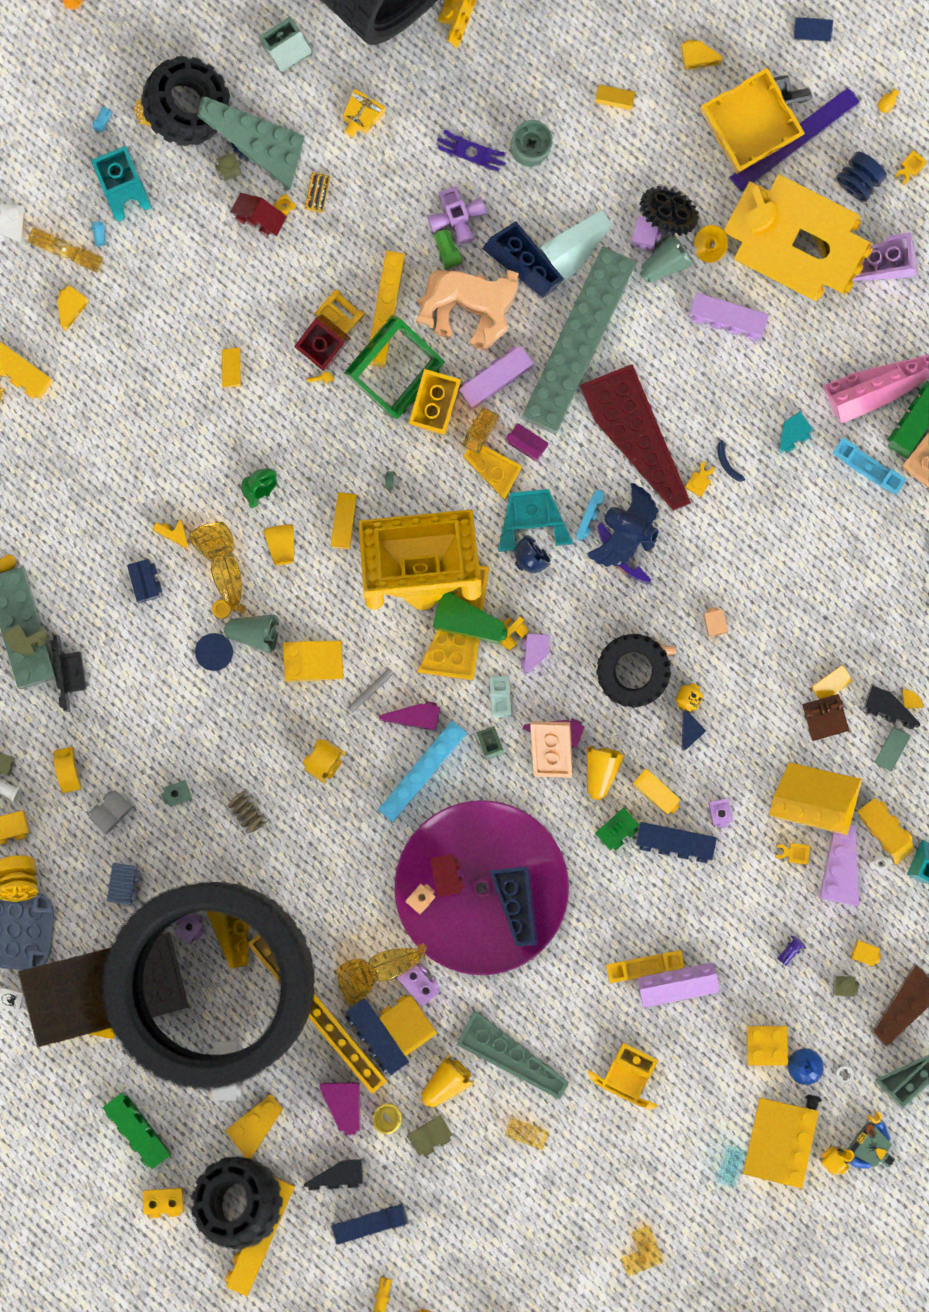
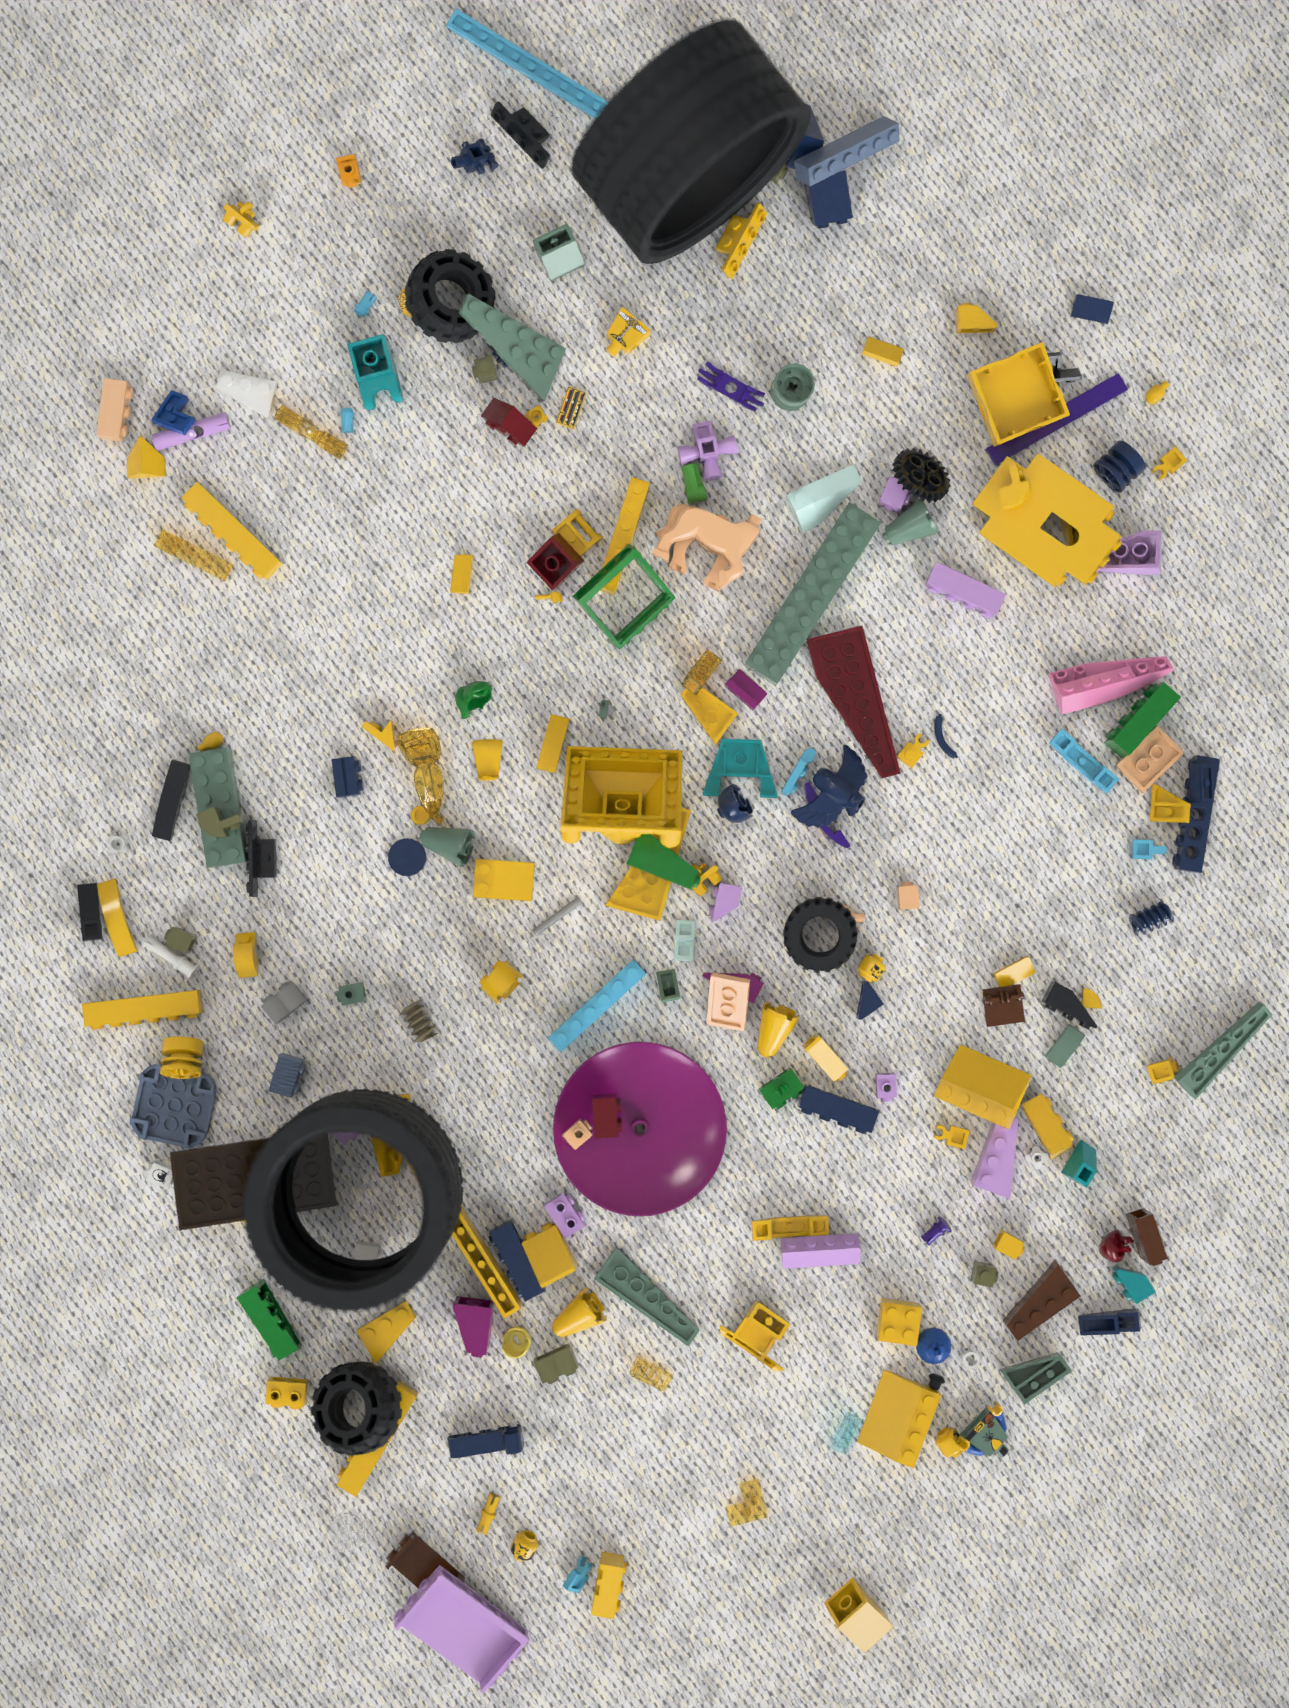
camera: 10 degrees right, 5 degrees up
yellow slope [57,285,89,331] -> none
black slope [304,1159,363,1190] -> none
clear yellow piece [336,943,427,1004] -> none
magenta slope [379,701,440,731] -> none
yellow slope [409,369,461,436] -> none
lavender brick [459,345,534,410] -> none
dark blue wedge [482,221,564,298] -> none
dark blue wedge [489,866,538,947] -> none
yellow dish [694,225,728,263] -> none
teal slope [778,411,813,454] -> none

